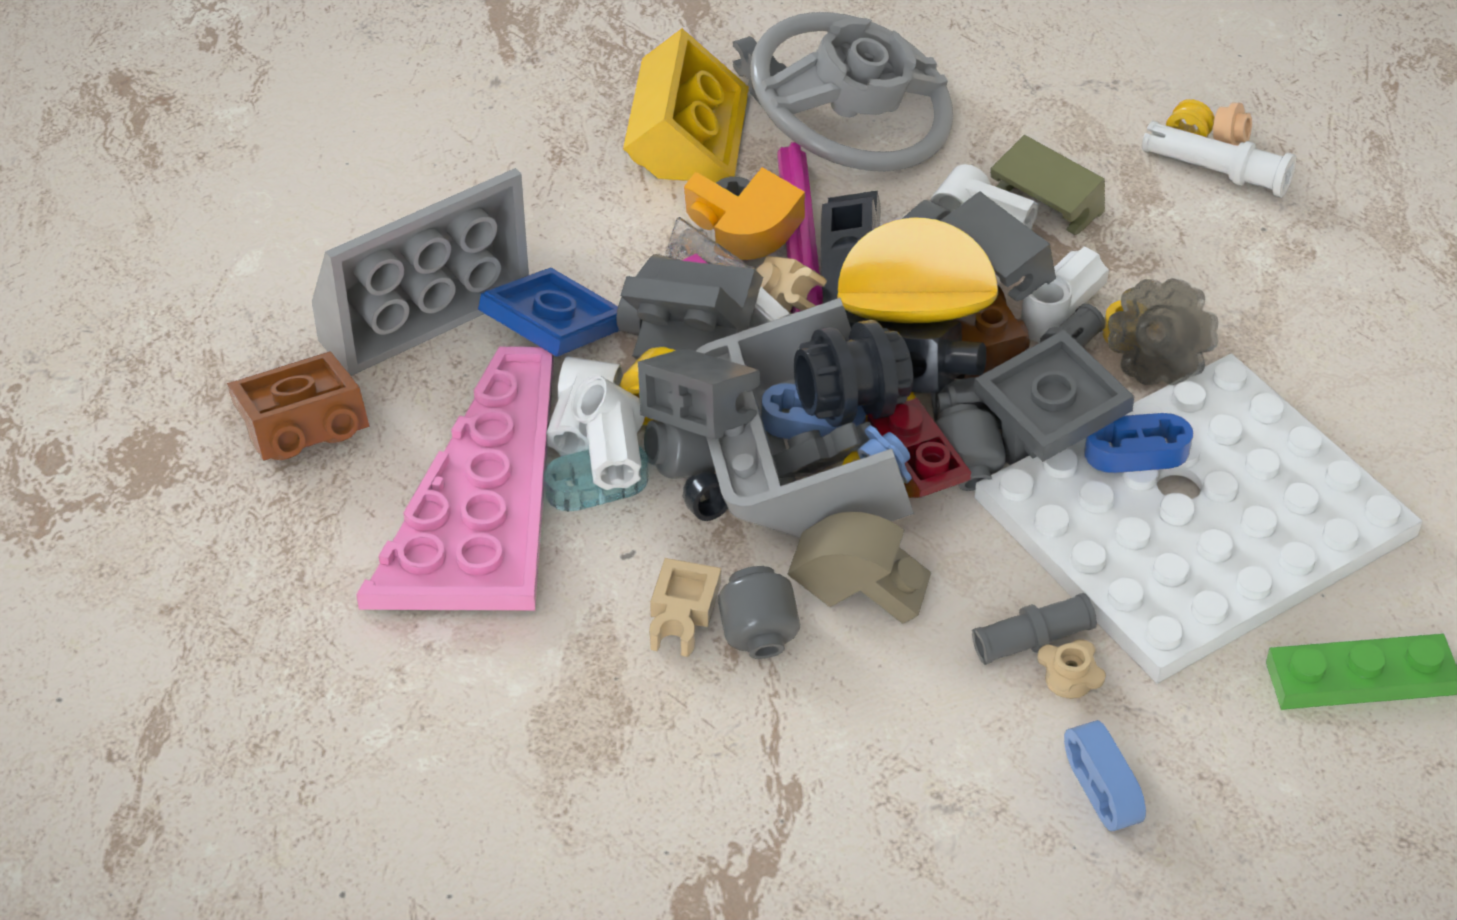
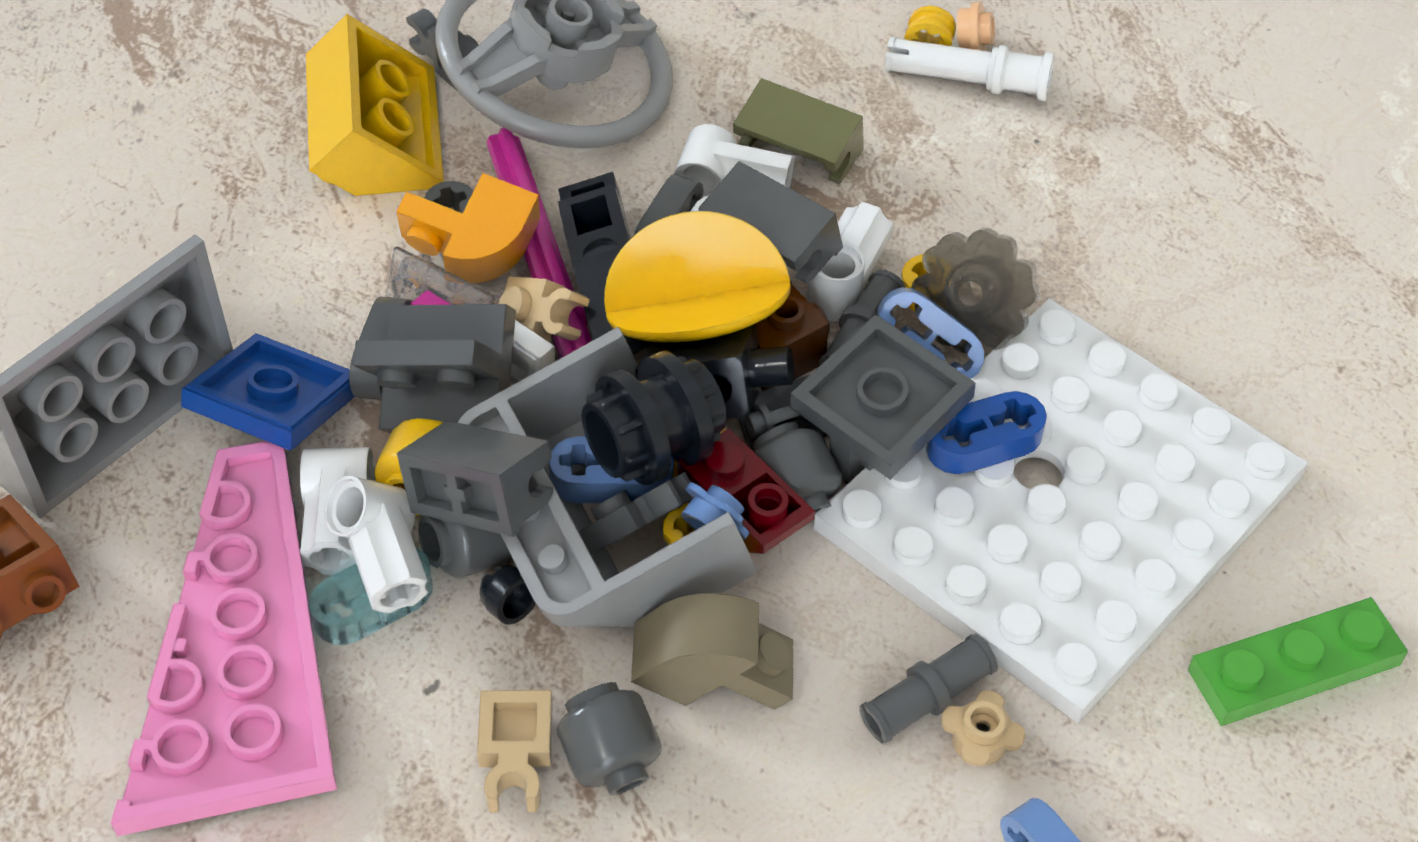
camera: 15 degrees left, 5 degrees up
none -> medium blue beam [877,287,984,378]

